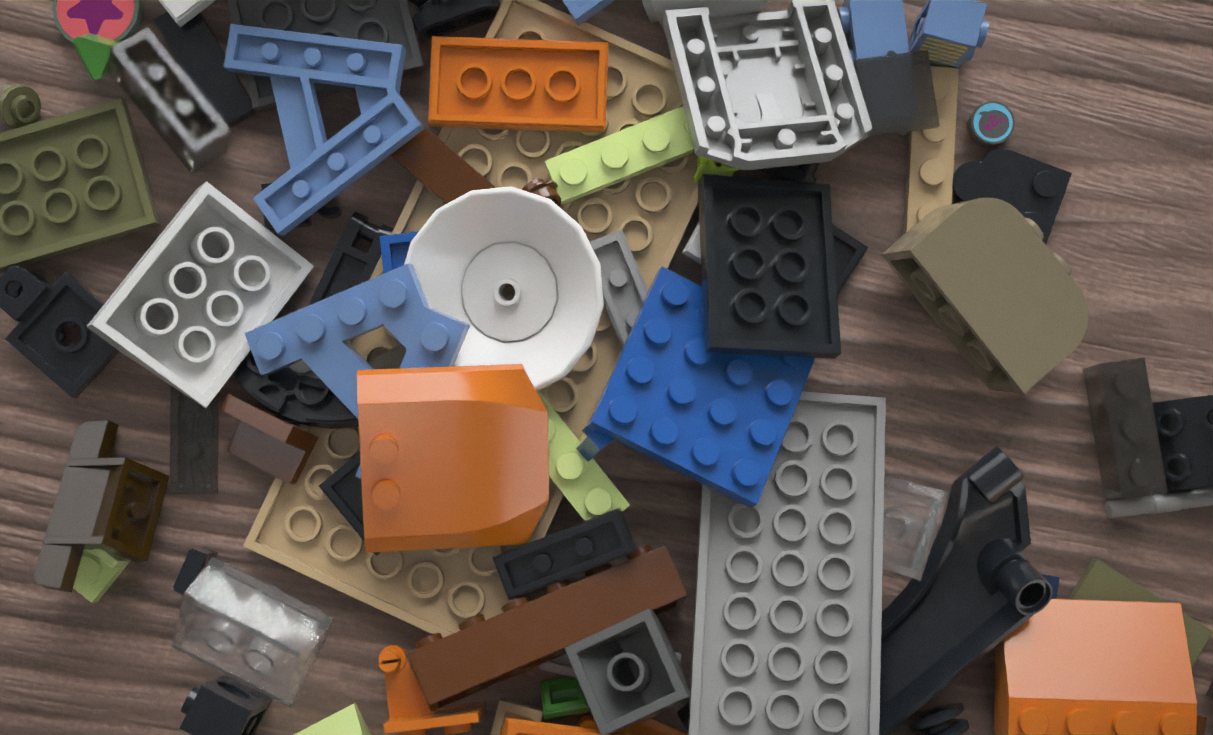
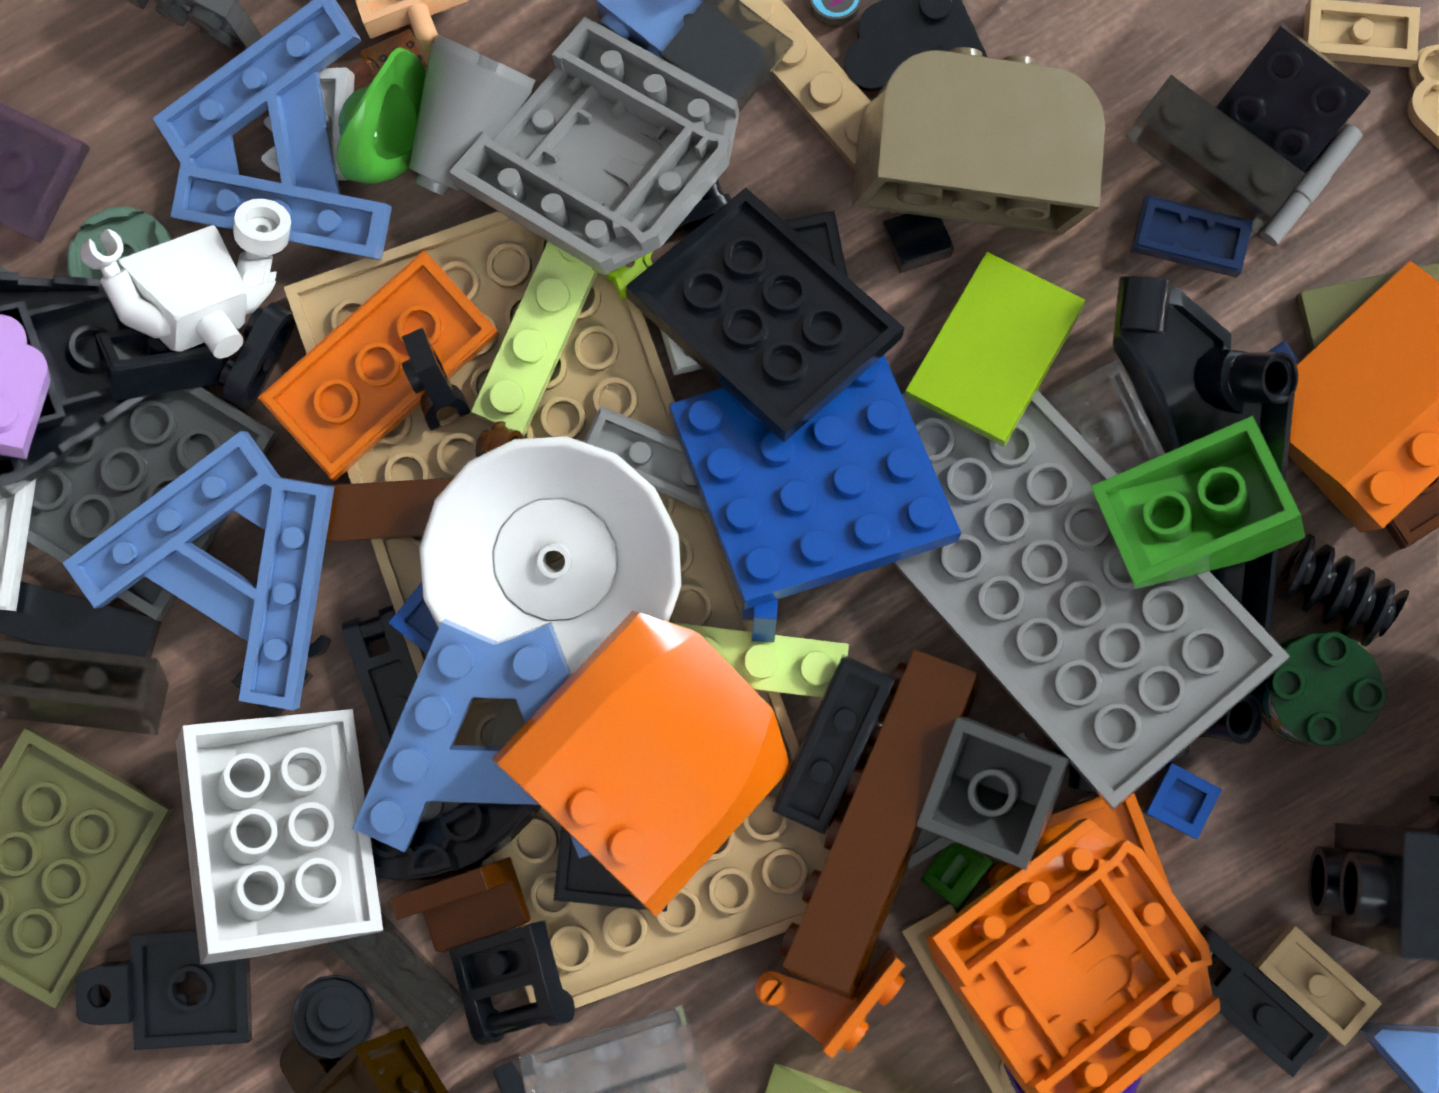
camera: 35 degrees left, 0 degrees up
none -> black plate [290,974,376,1062]
none -> black plate [401,328,471,431]
none -> black plate [449,920,575,1045]
none -> black slope [882,213,954,273]
none -> lime tile [906,252,1086,447]
none -> bright green slope [1091,416,1305,589]
none -> dark blue plate [1130,195,1254,278]

